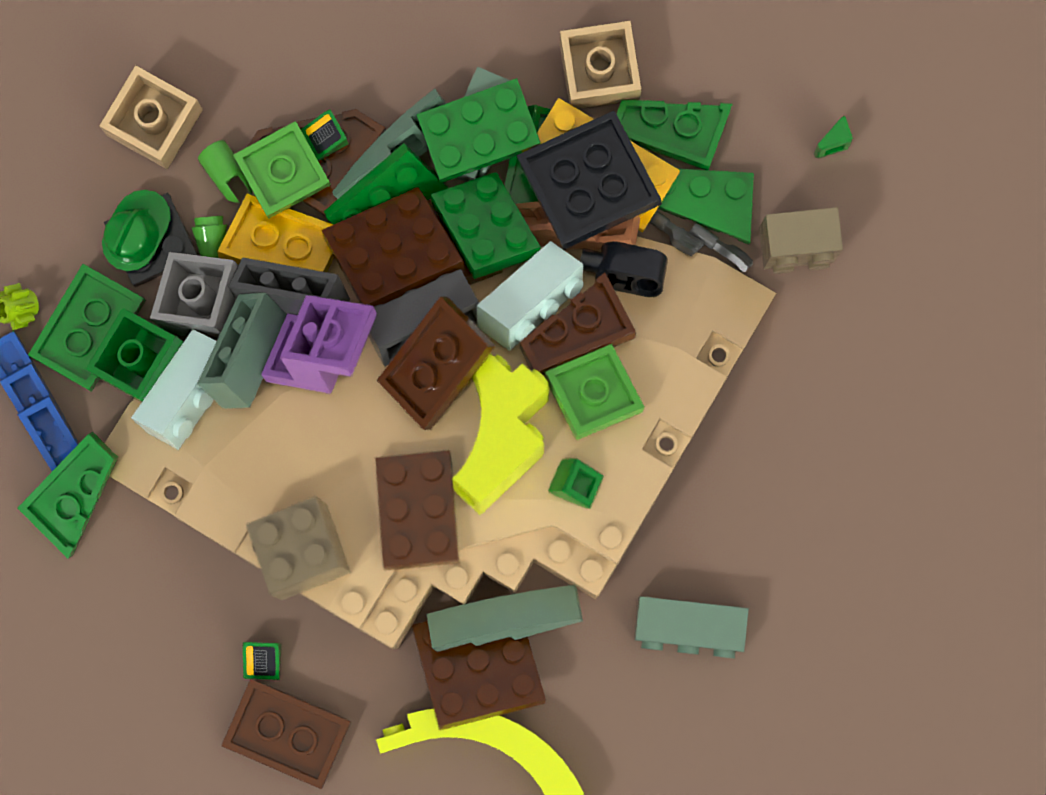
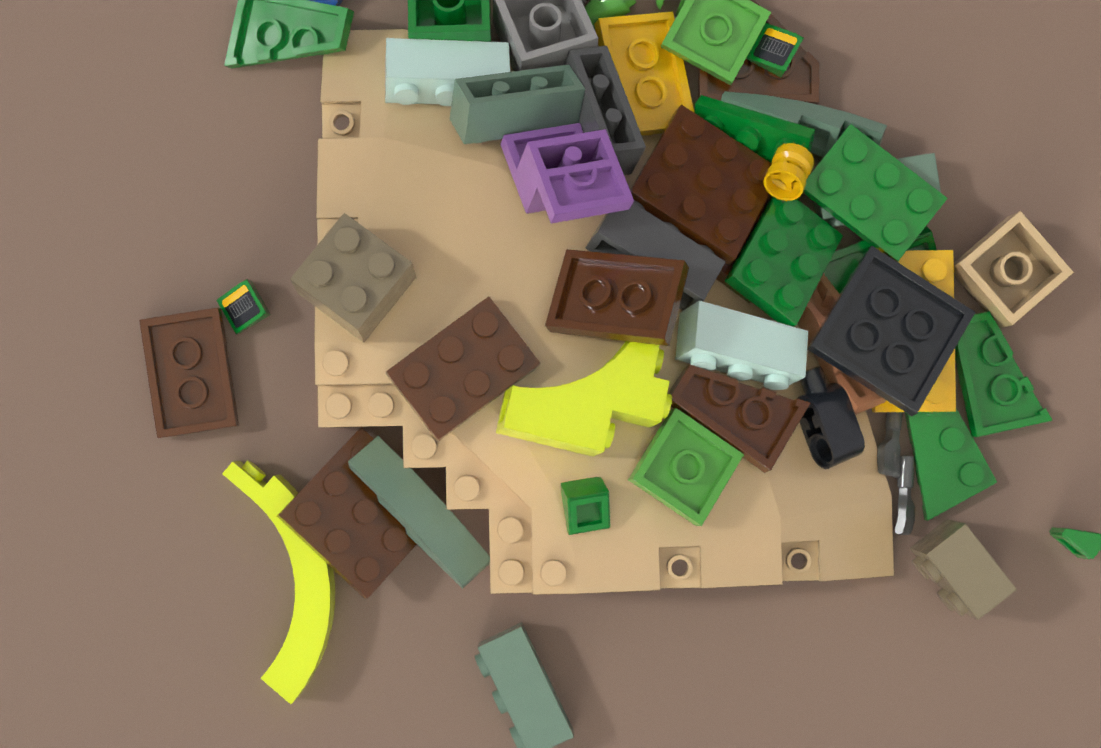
camera: 60 degrees right, 5 degrees up
none -> yellow wheel [764,143,814,201]

